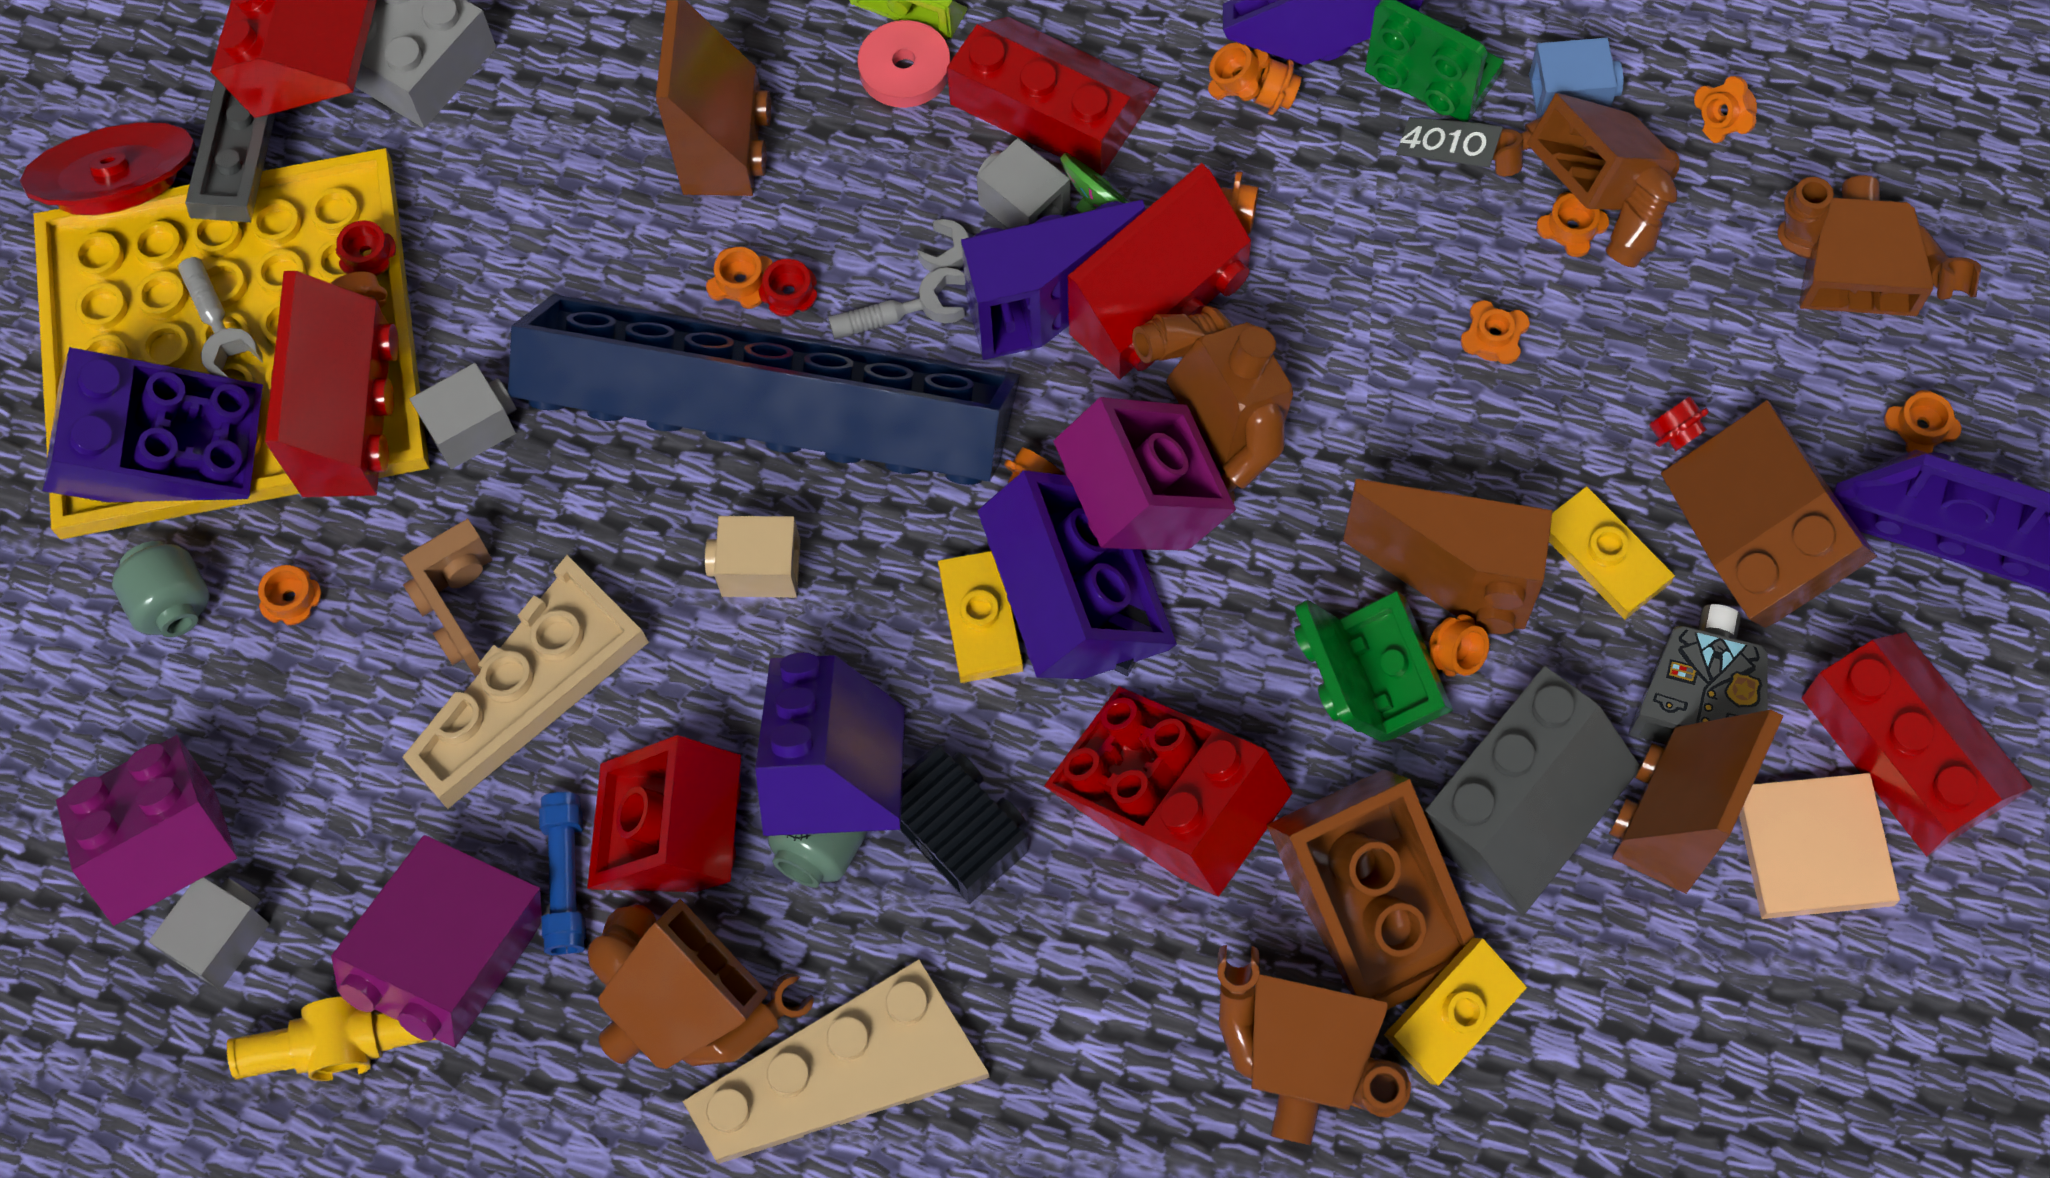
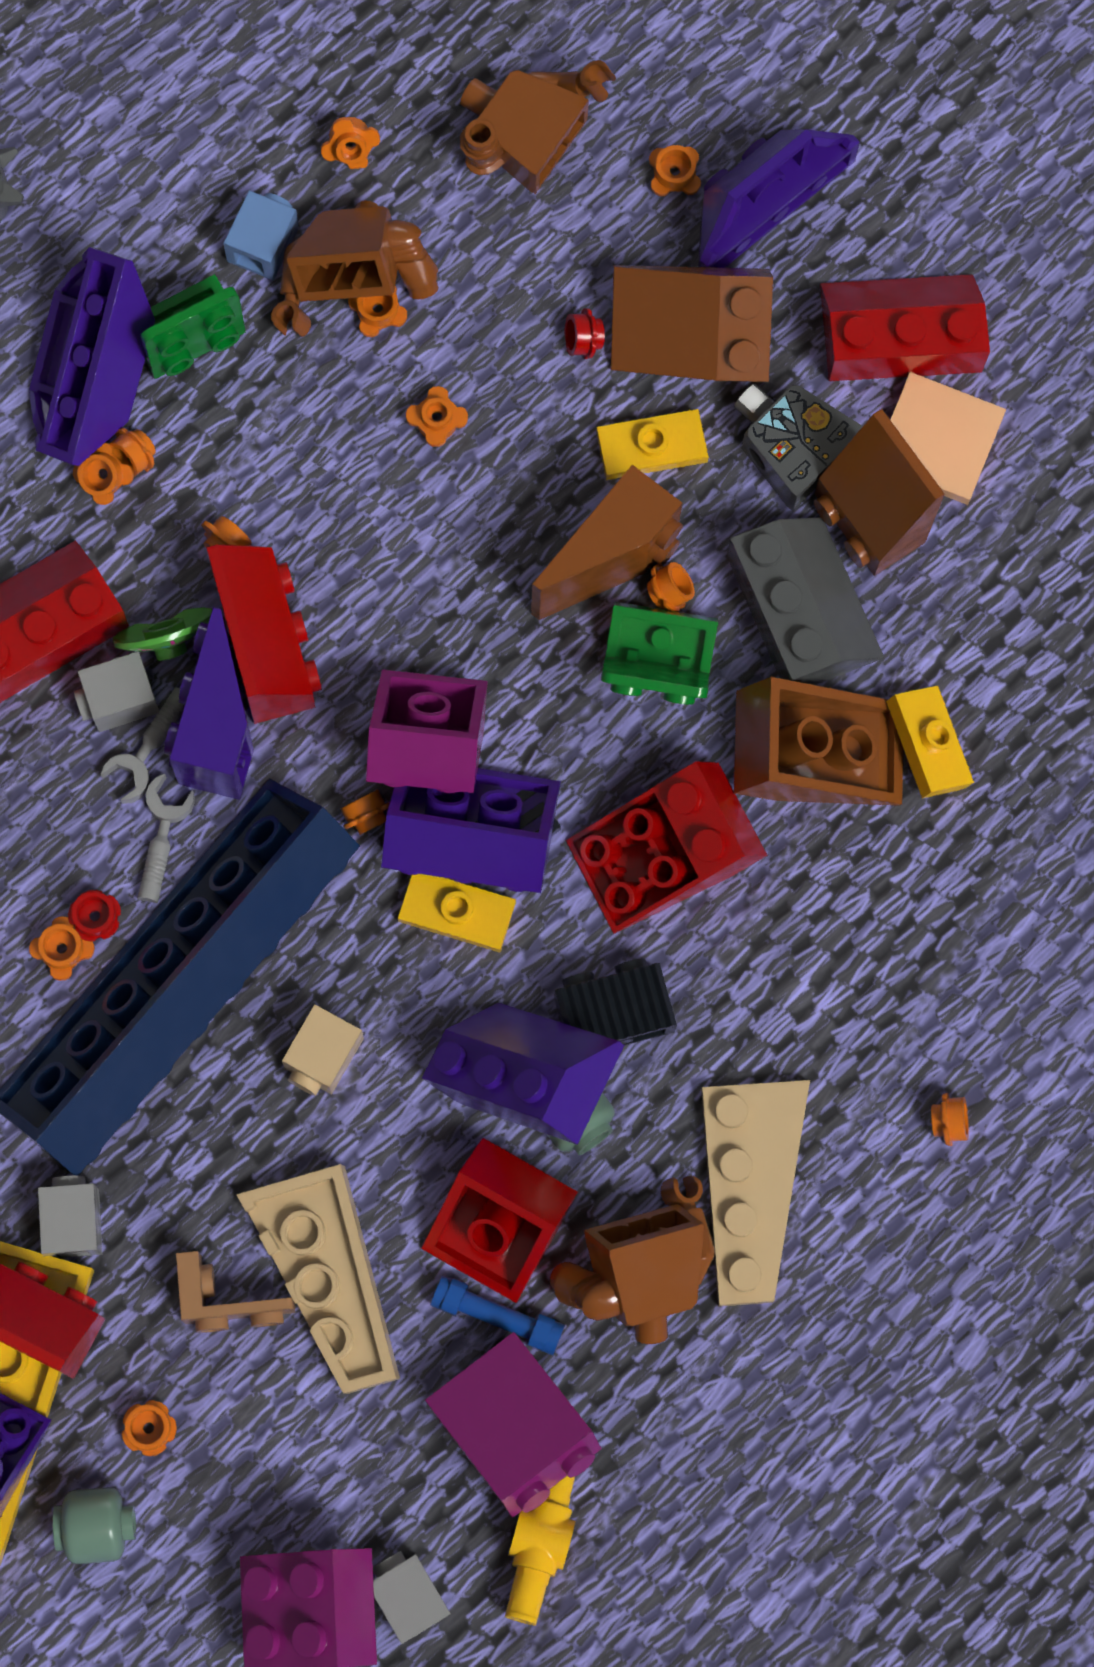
camera: 70 degrees left, 10 degrees up
dark orange torso [1132,306,1293,503] -> none
dark orange torso [1217,945,1411,1146] -> none
dark grey sticker [1396,117,1503,168] -> none

